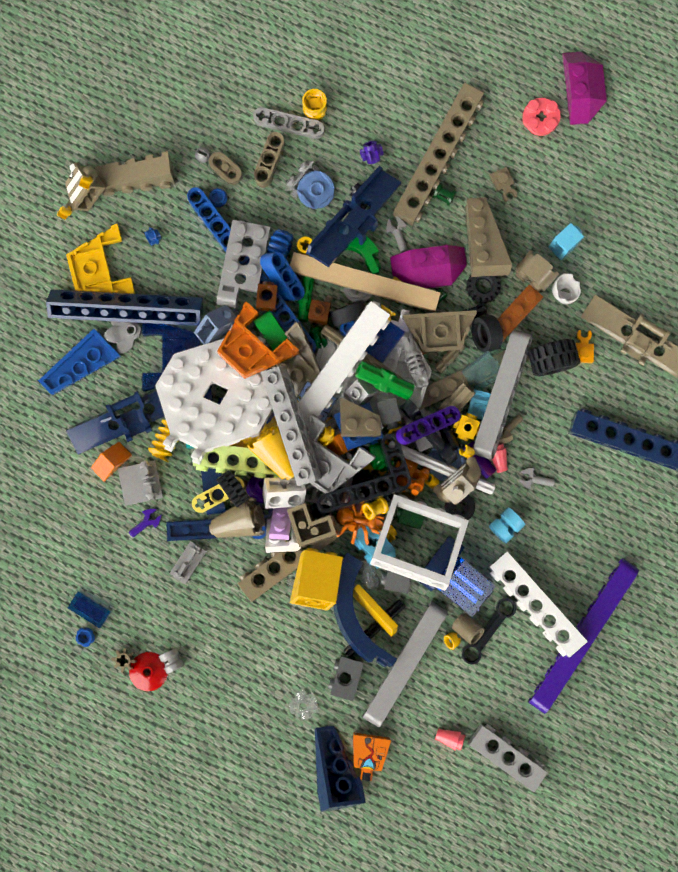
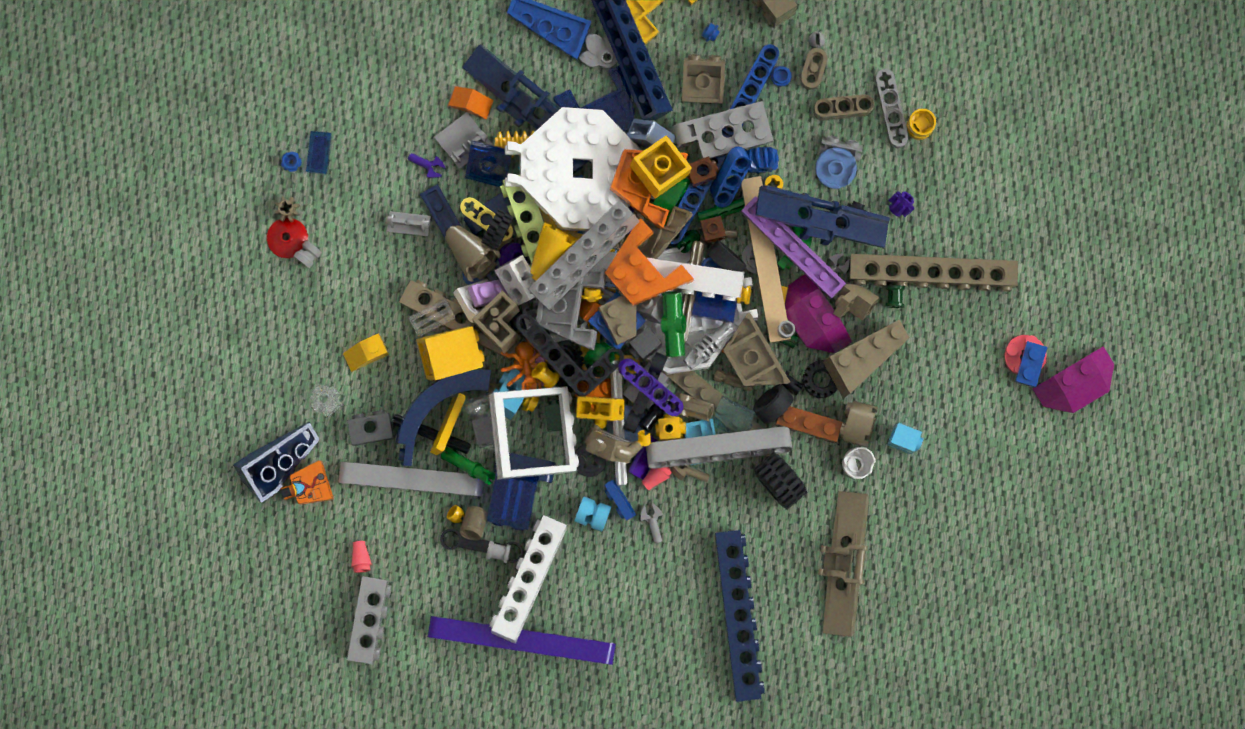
camera: 70 degrees right, 0 degrees up
dark tan plate [489,167,517,202] -> none
light orange plate [576,330,594,363] -> none
none -> yellow slope [343,333,389,372]
none -> clear tile [408,299,455,337]
none -> green pin [441,447,496,485]
none -> clear blue plate [465,140,512,187]
none -> light grey bush [486,541,511,563]
none -> yellow torso [576,396,625,421]
none -> orange wing [605,218,694,306]
none -> blue plate [605,479,637,521]
none -> yellow brick [630,135,692,199]
none -> dark tan plate [682,54,725,103]
none -> medium lavender plate [741,196,846,299]
none -> light grey hinge [777,321,795,339]
none -> dark tan brick [833,284,879,320]
none -> blue plate [1015,341,1047,388]

